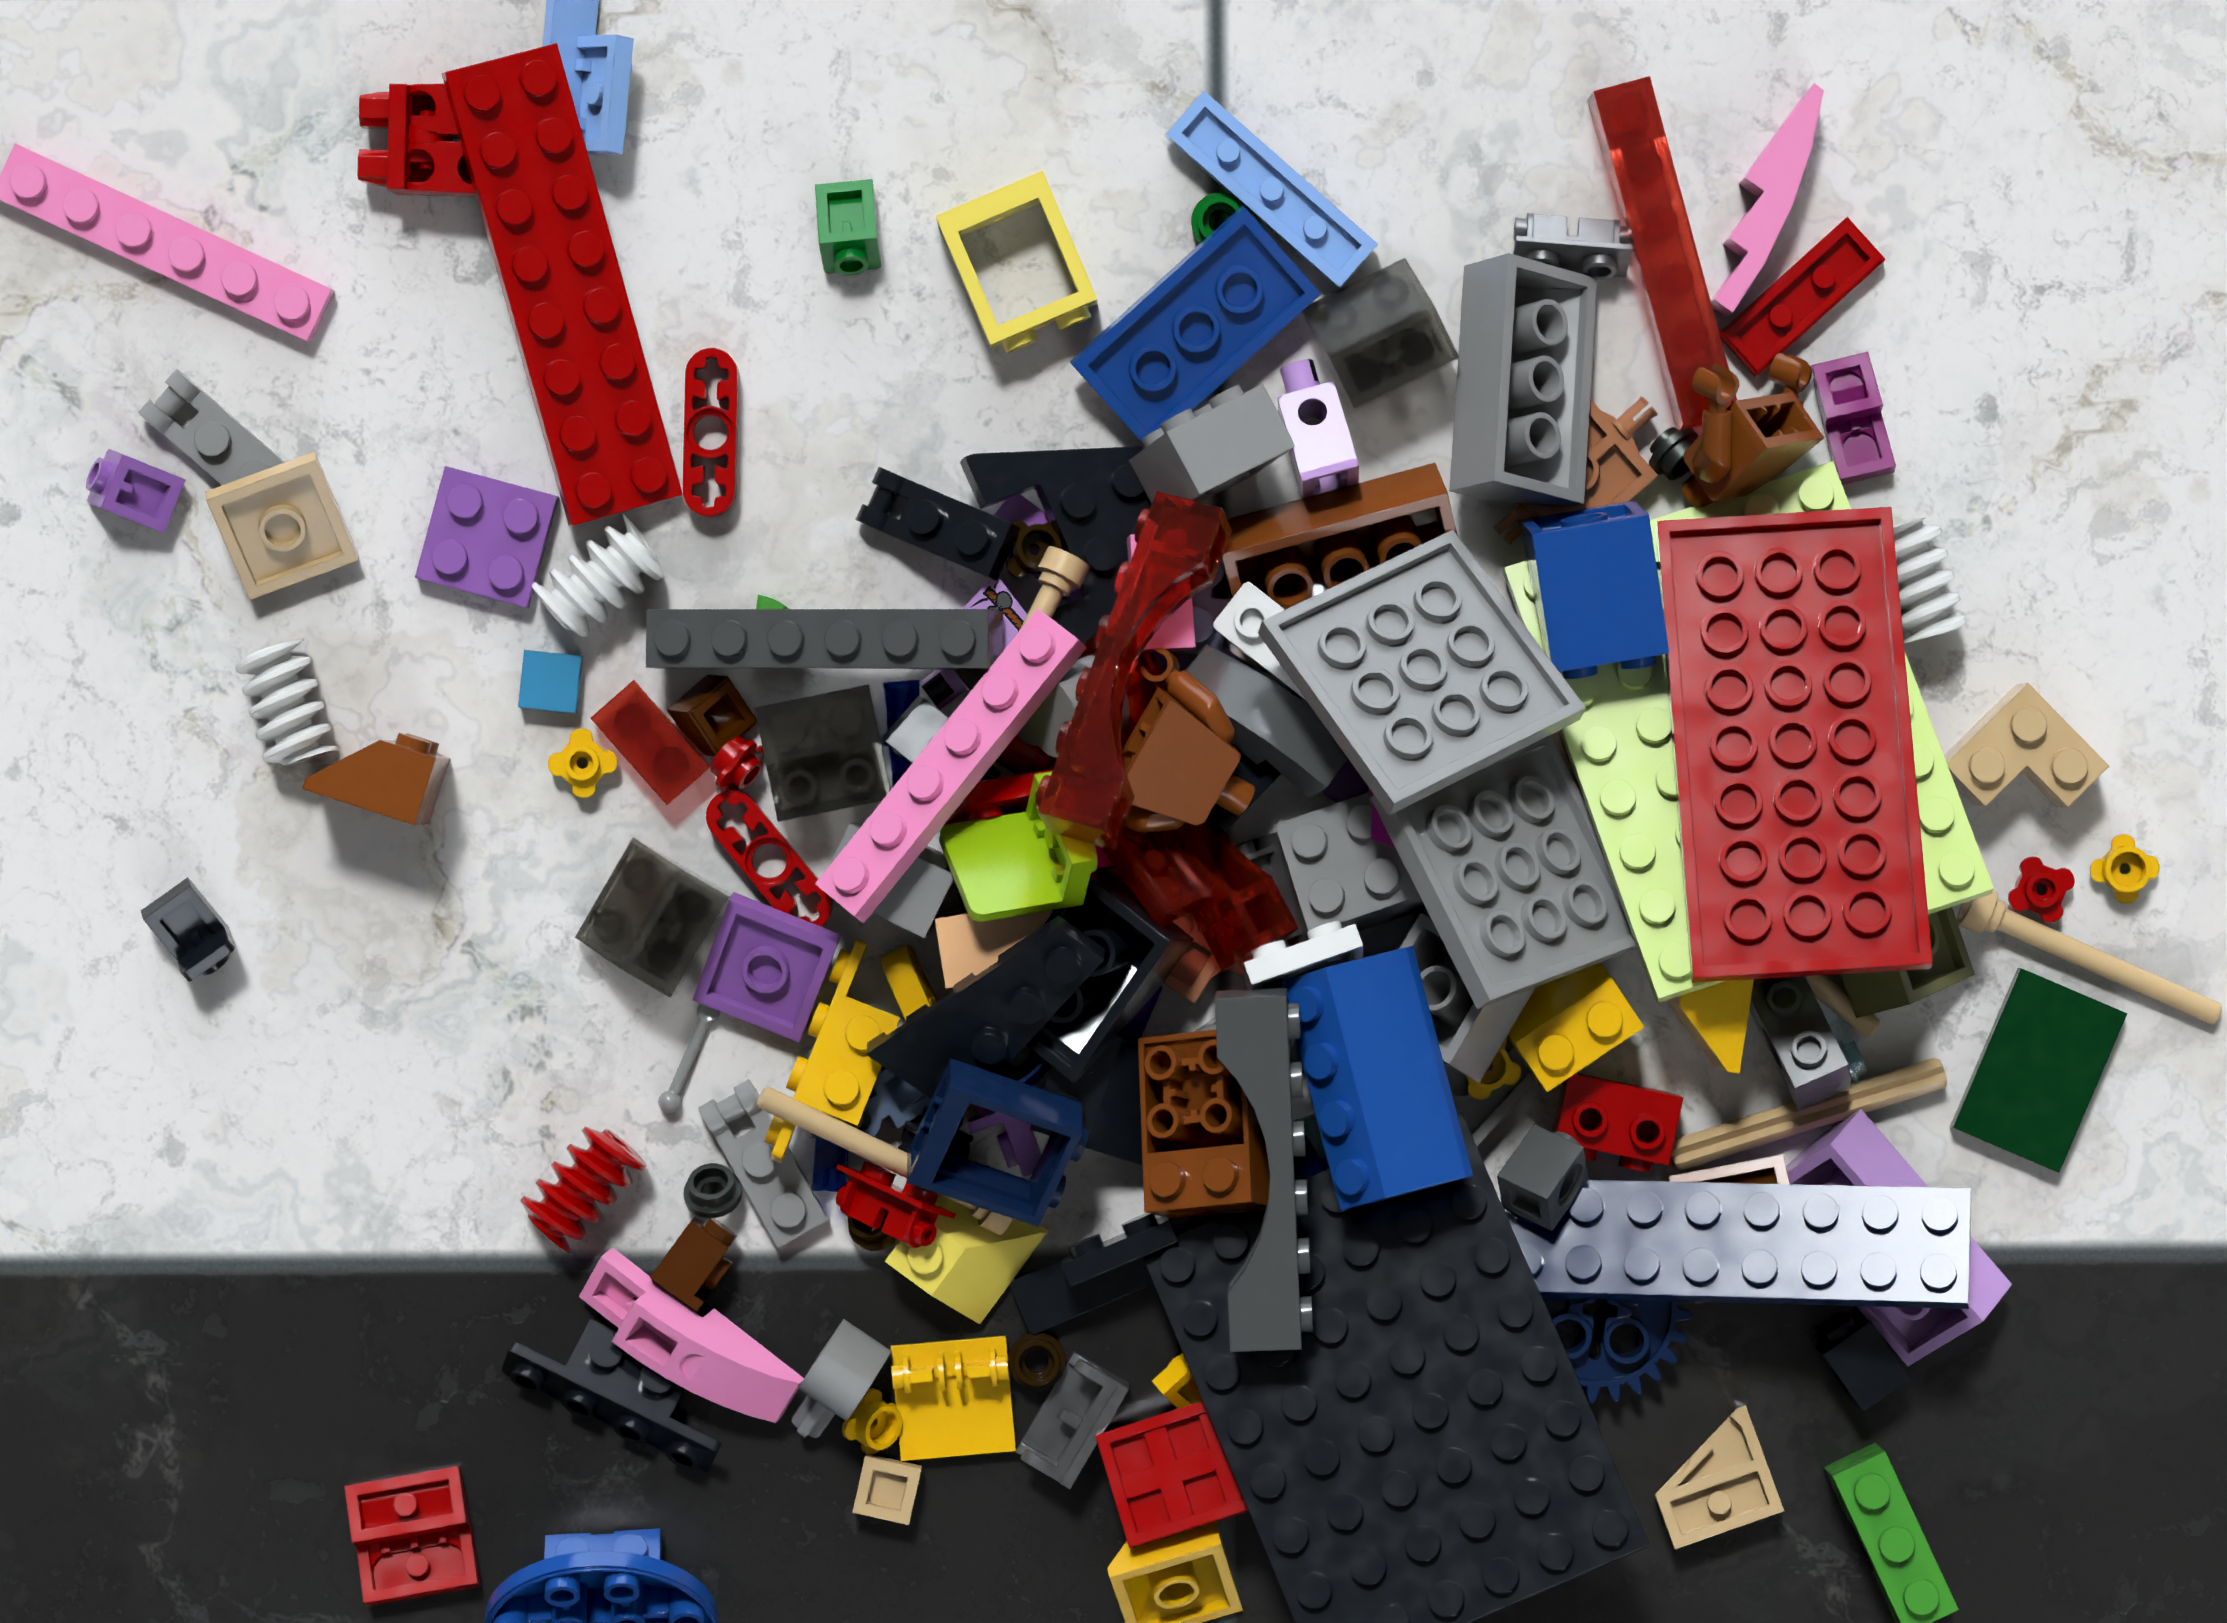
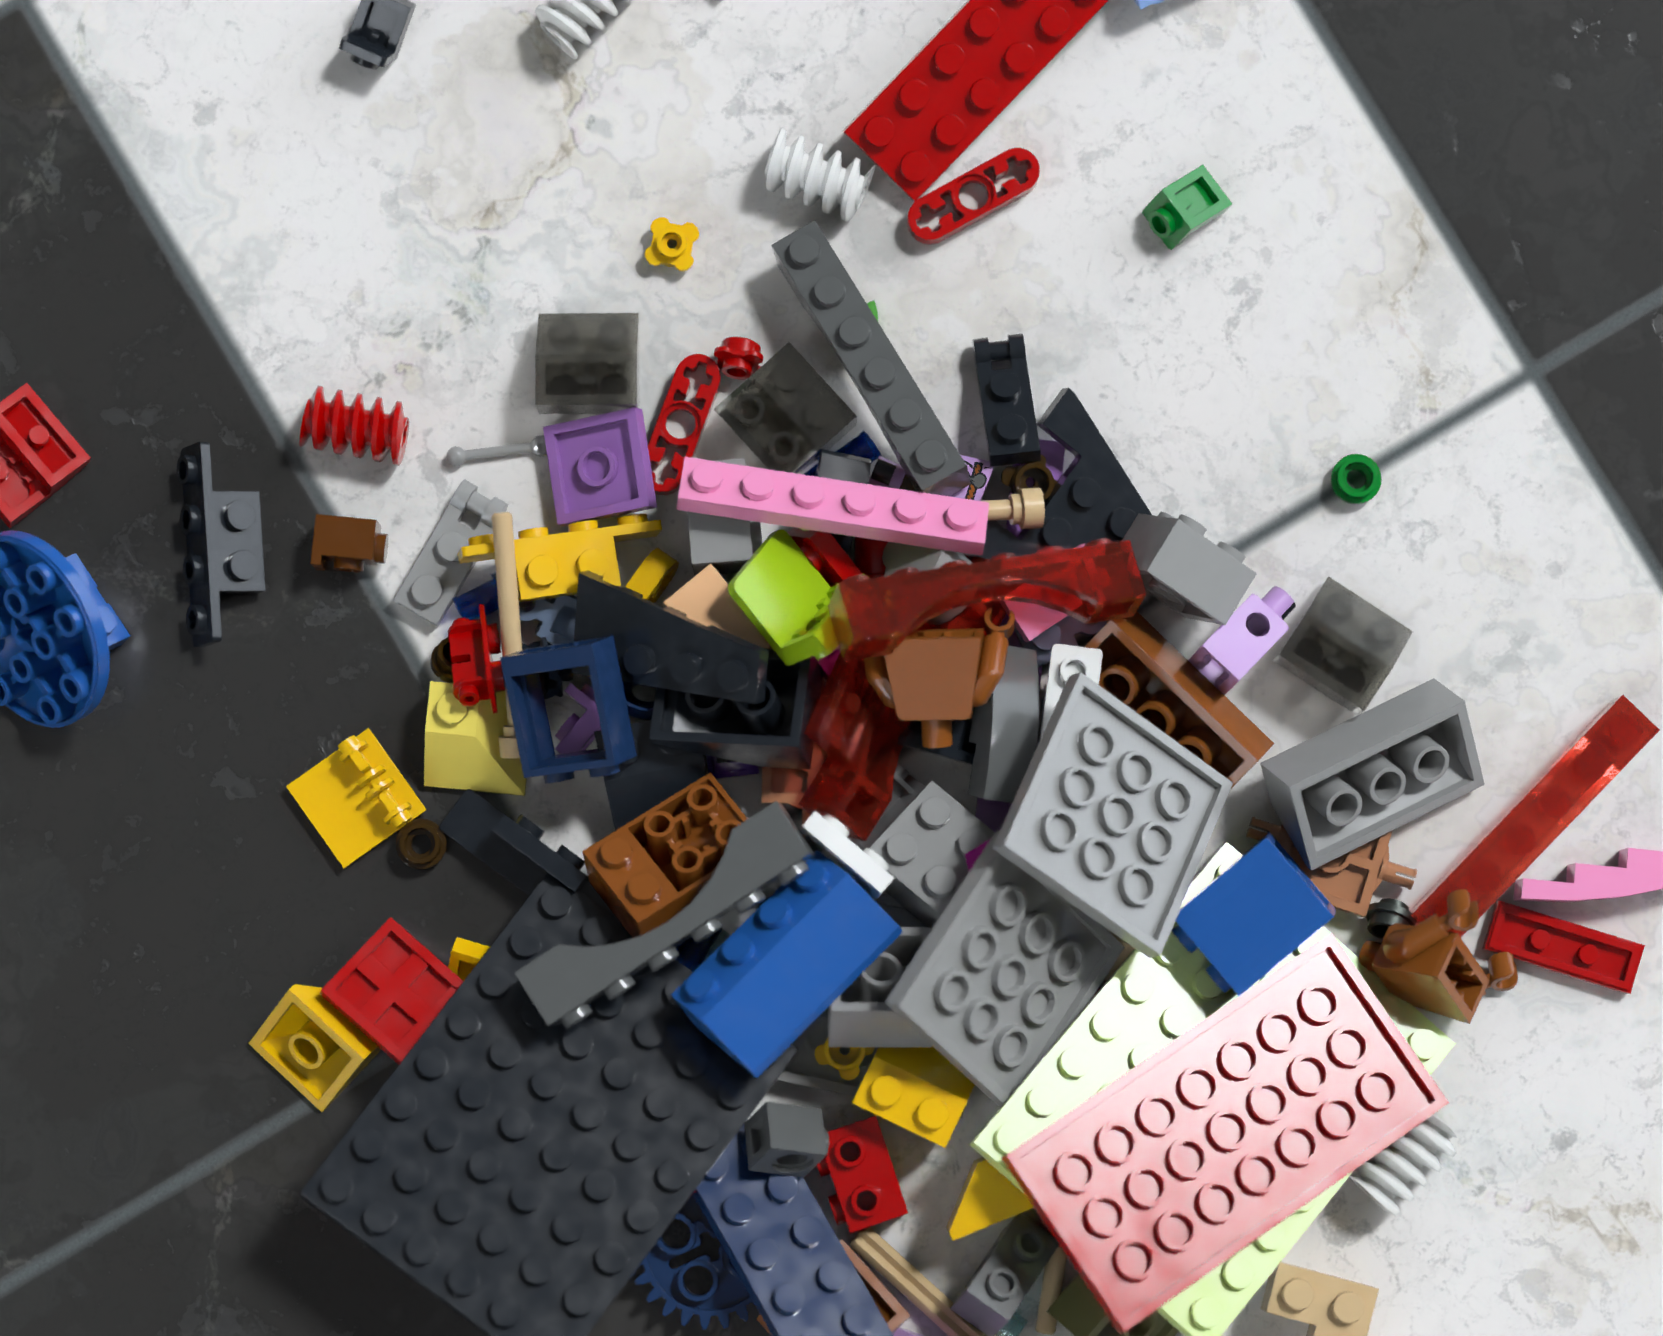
camera: 60 degrees right, 5 degrees down
dark orange slope [302,733,450,825] -> none
medium lavender plate [415,466,559,608] -> none
dark azure tile [518,650,583,714] -> none
bright pink slope [579,1248,804,1423] -> none
clear red plate [590,680,711,805] -> none
reddish brown slope [667,674,758,757] -> none
pearl dark grey plate [683,1163,742,1218] -> none
light grey beam [792,1319,891,1438] -> none
yellow plate [842,1388,902,1455] -> none
tan plate [852,1454,922,1525] -> none
light yellow window [936,170,1098,353] -> none
flat silver hinge [1016,1351,1129,1489] -> none
blue plate [1070,205,1321,443] -> none
light blue plate [1165,91,1378,289] -> none
flat silver hinge [1513,213,1633,280] -> none
magenta slope [1811,352,1896,485] -> none

